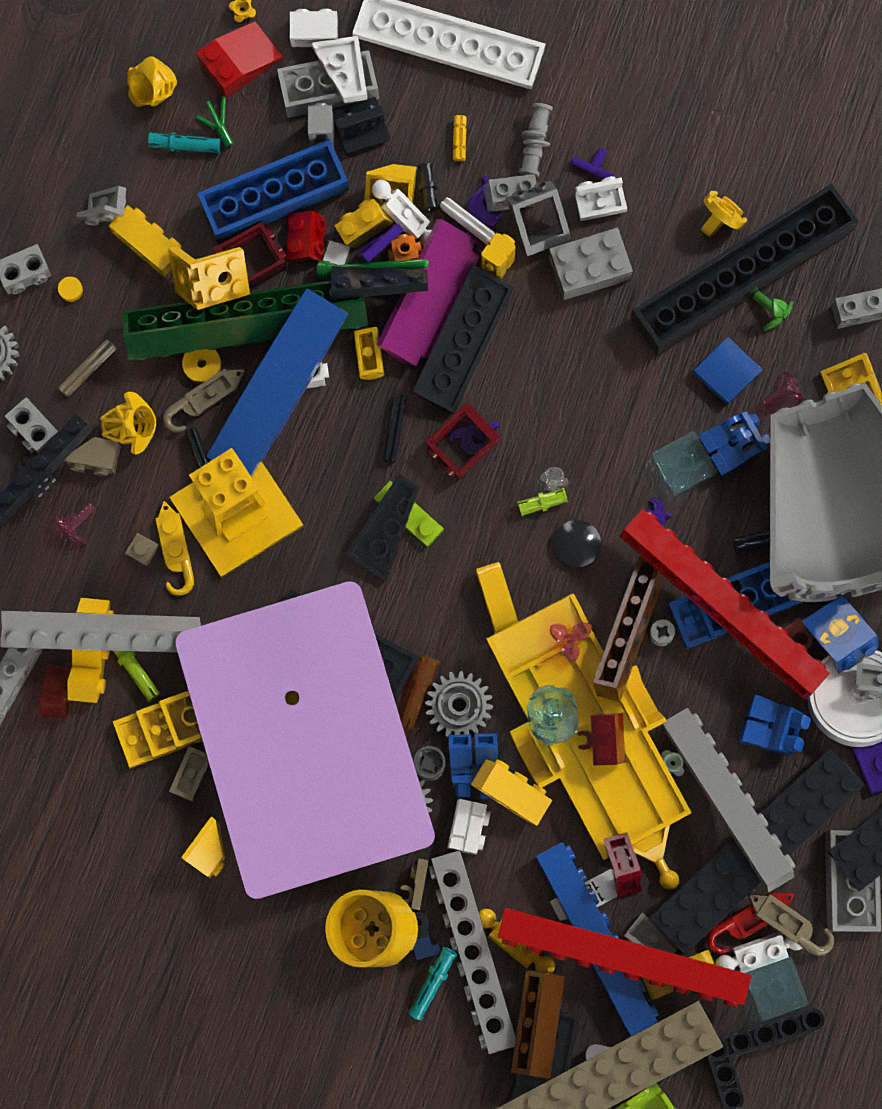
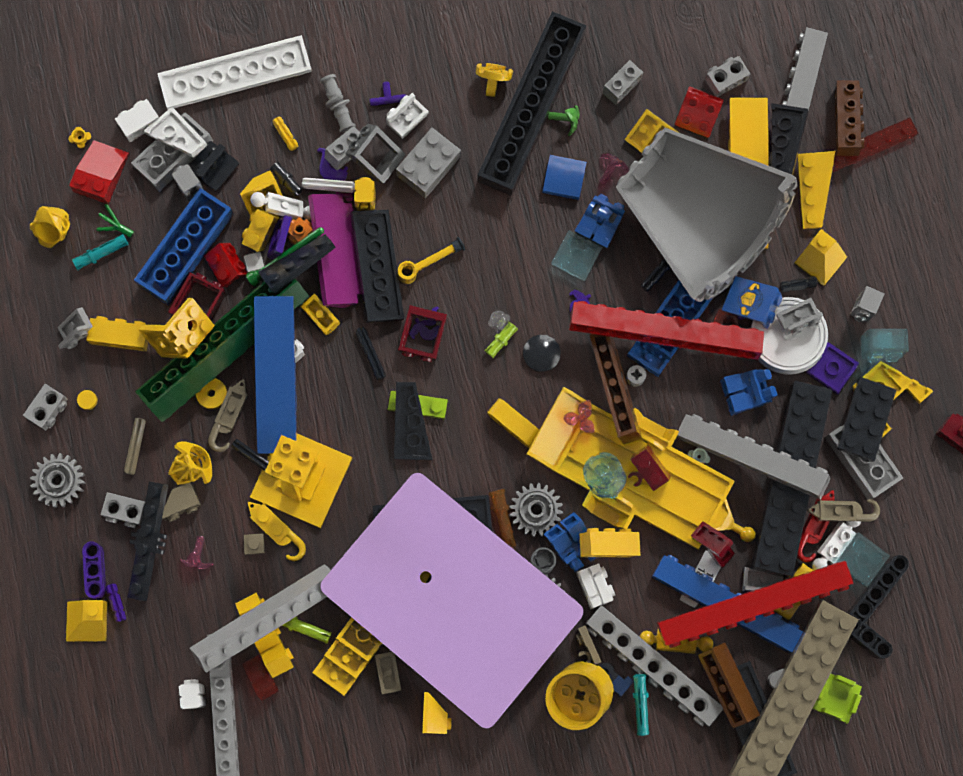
camera: 40 degrees left, 0 degrees up
none -> yellow piece [398,237,465,284]

